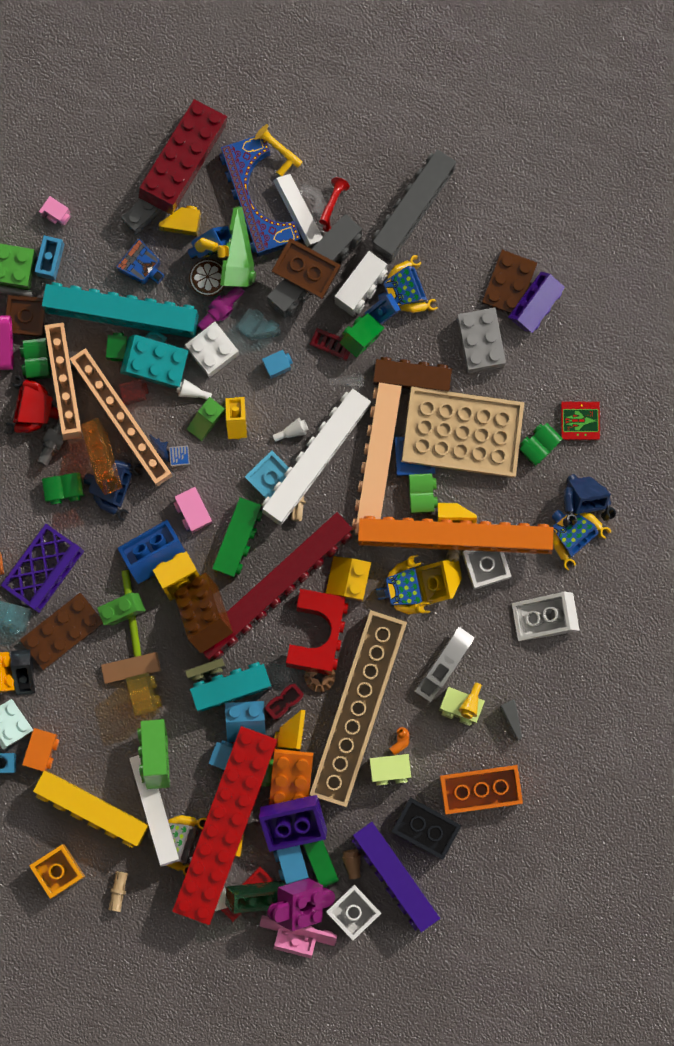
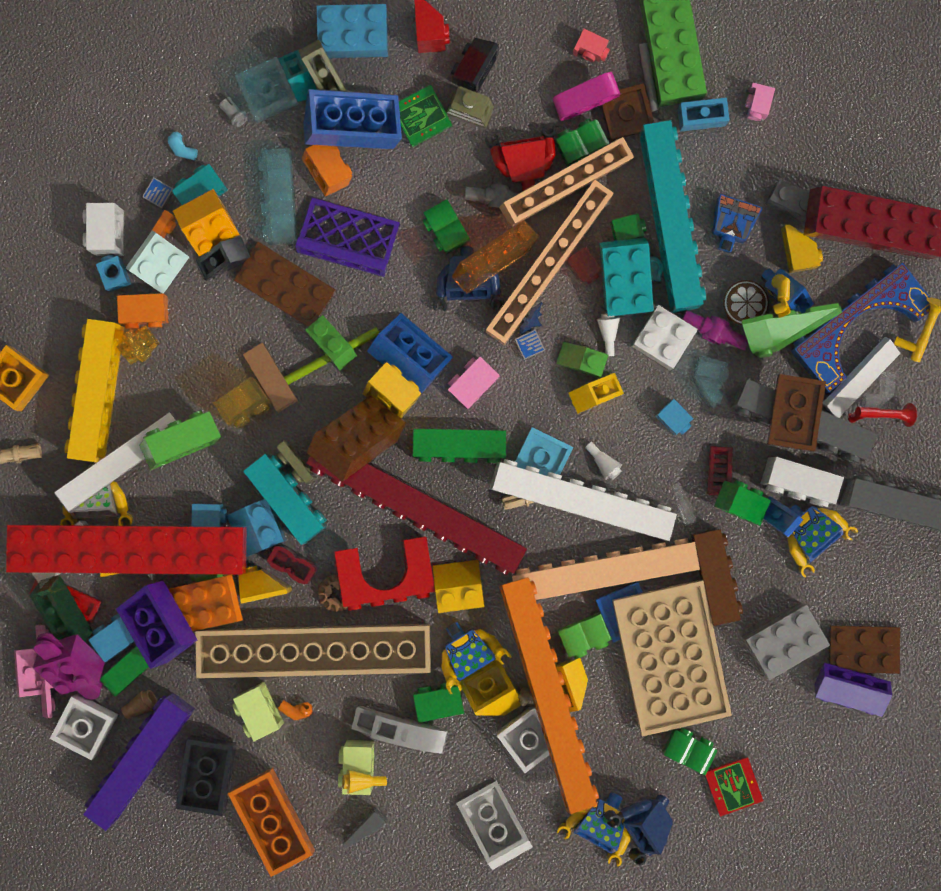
camera: 70 degrees right, 5 degrees up
none -> clear yellow brick [116,325,159,365]
none -> green brick [413,682,464,723]

